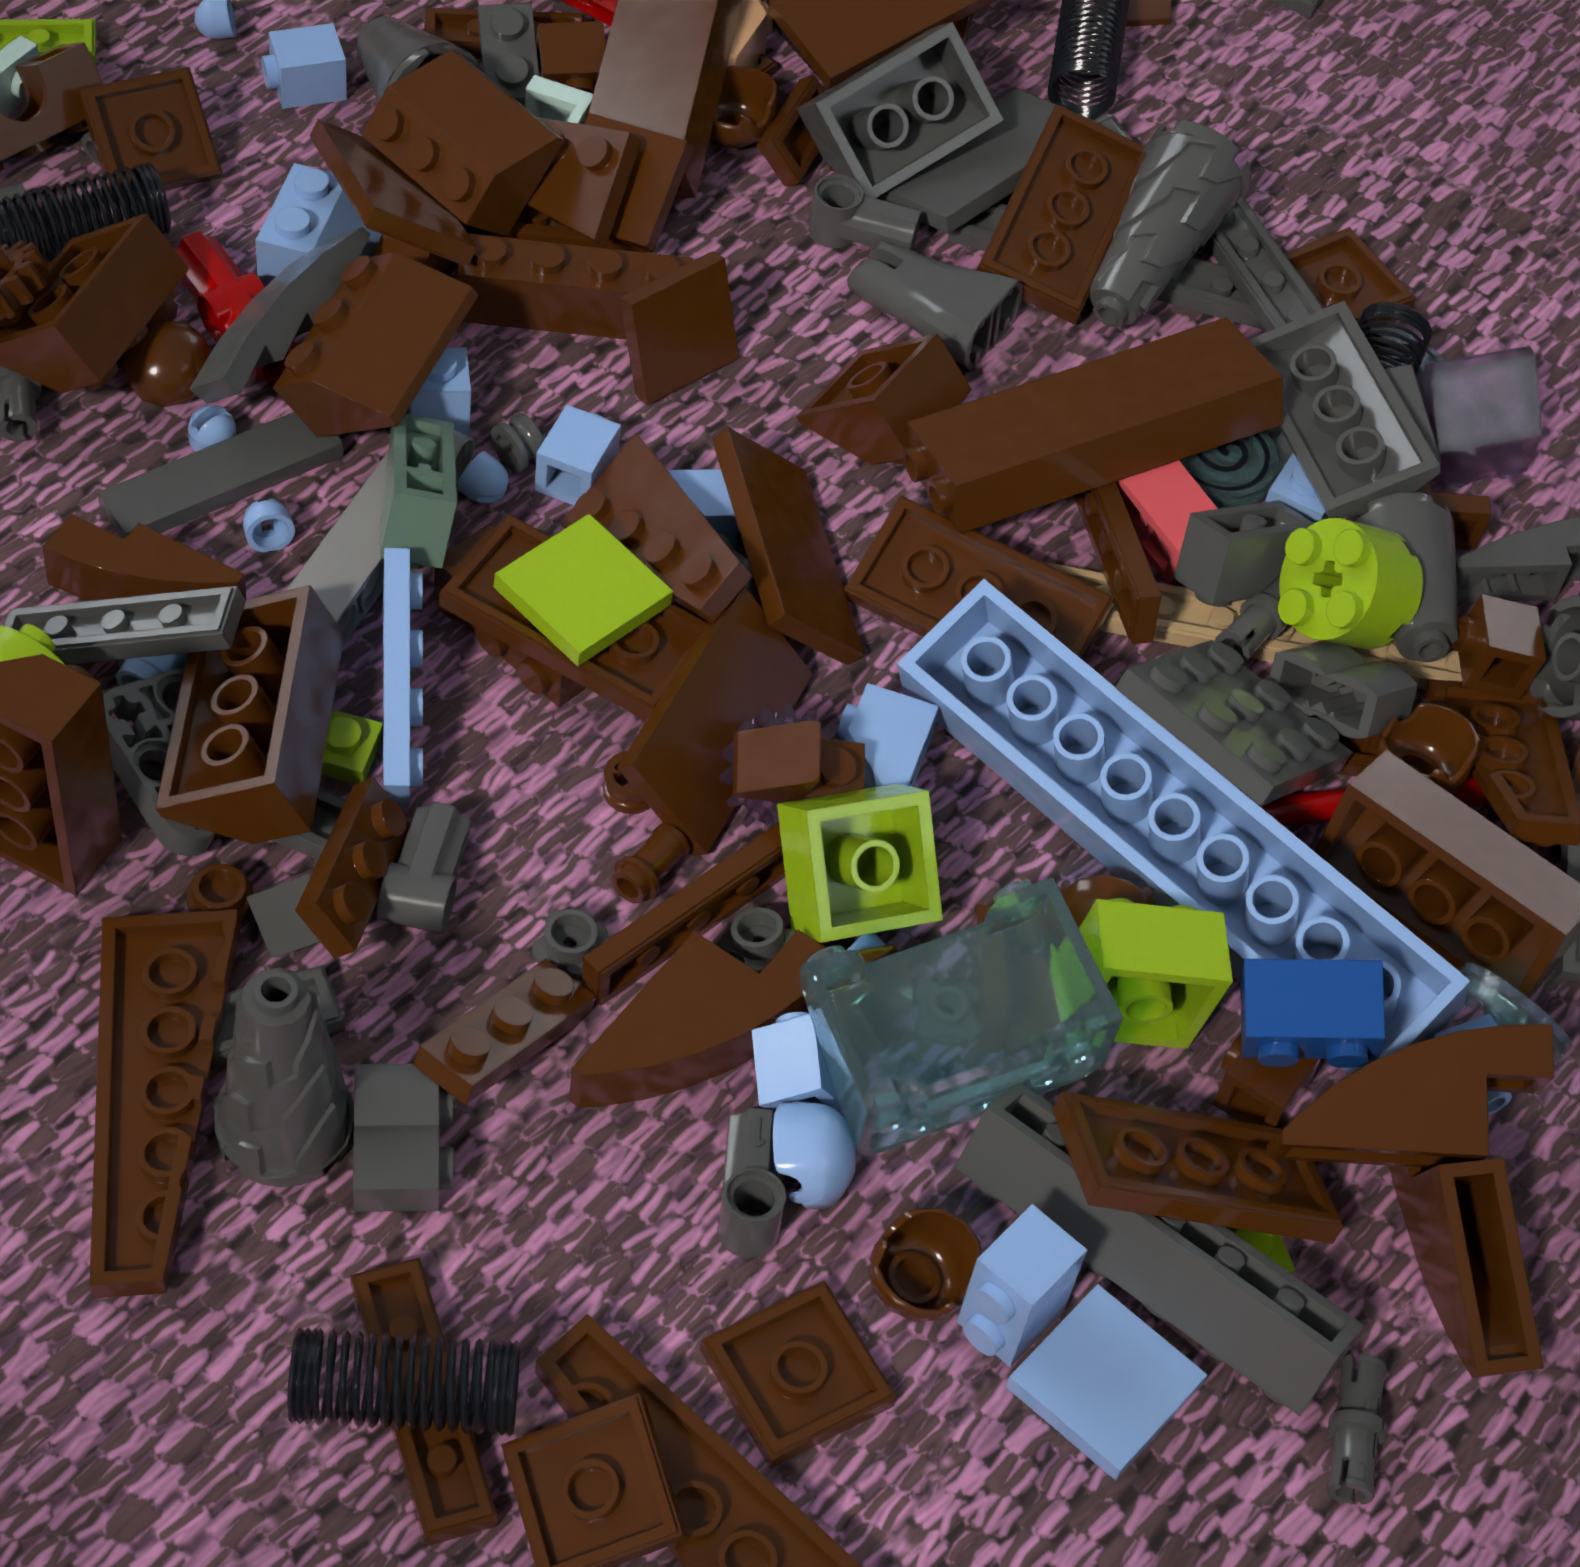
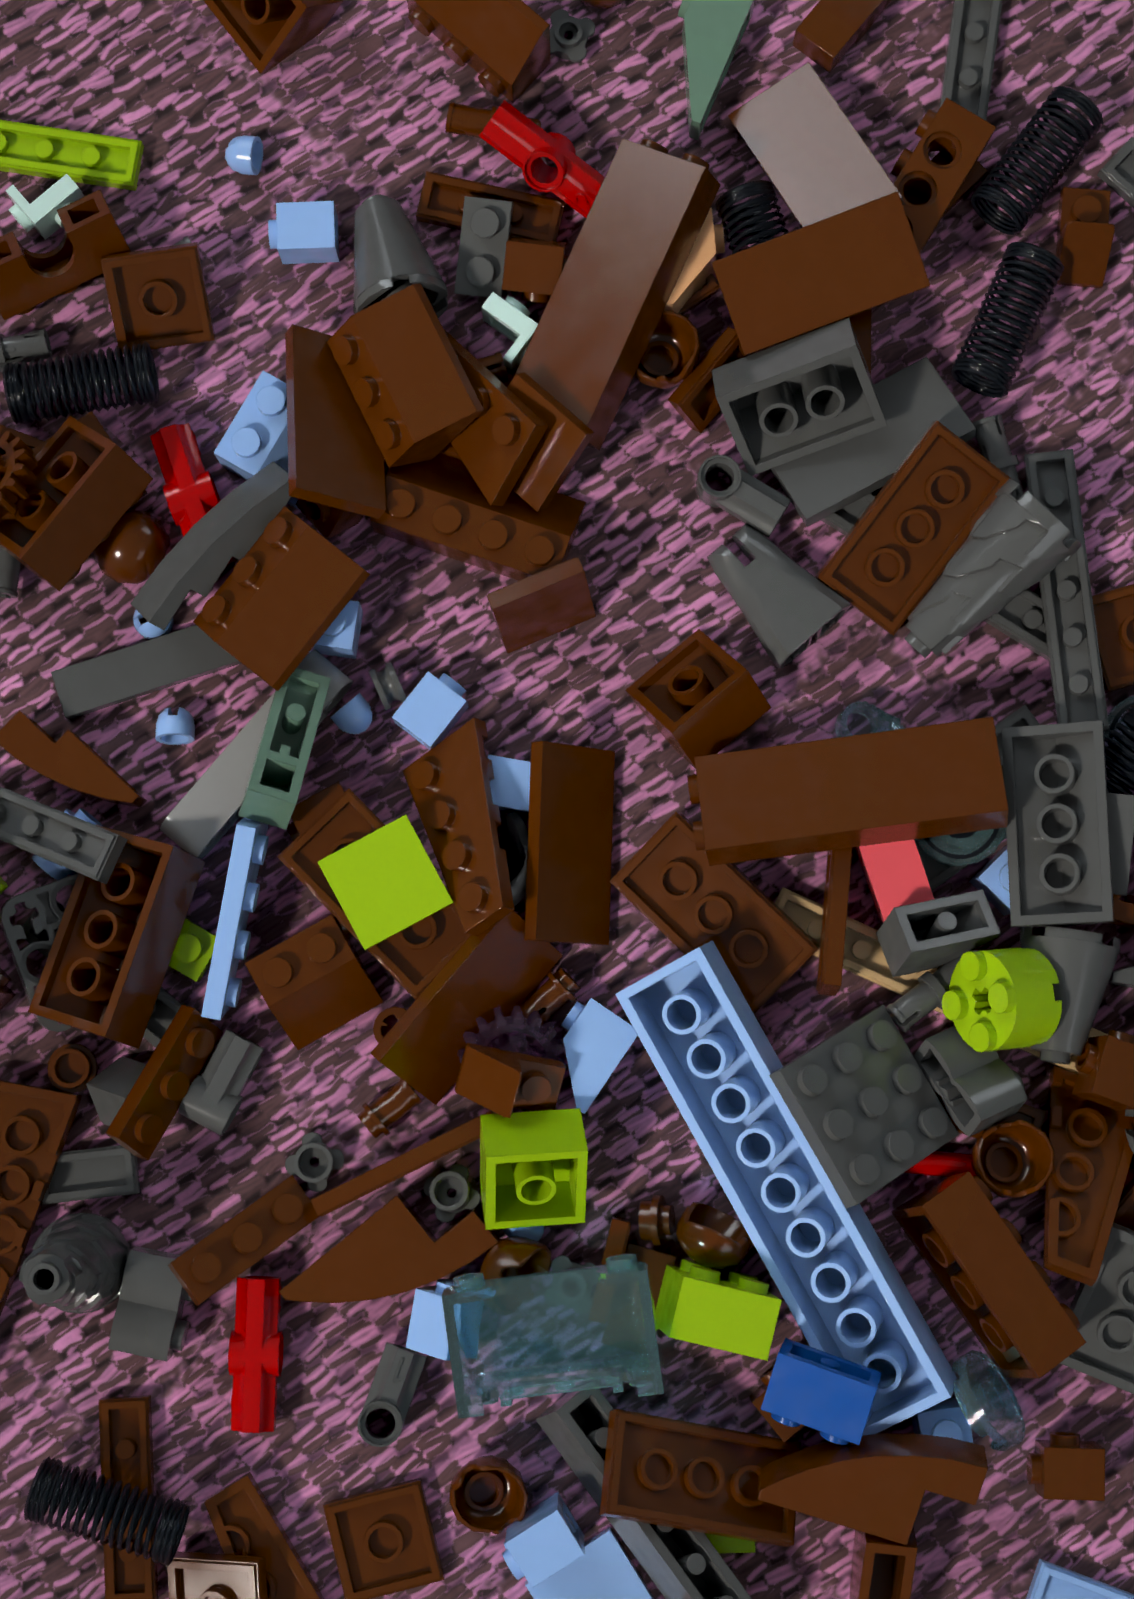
camera: 25 degrees right, 30 degrees up
light blue hair [772,1103,856,1210] -> none
none -> red piece [228,1276,284,1433]
none -> reddish brown slope [244,914,384,1050]
none -> reddish brown pin [518,967,581,1030]

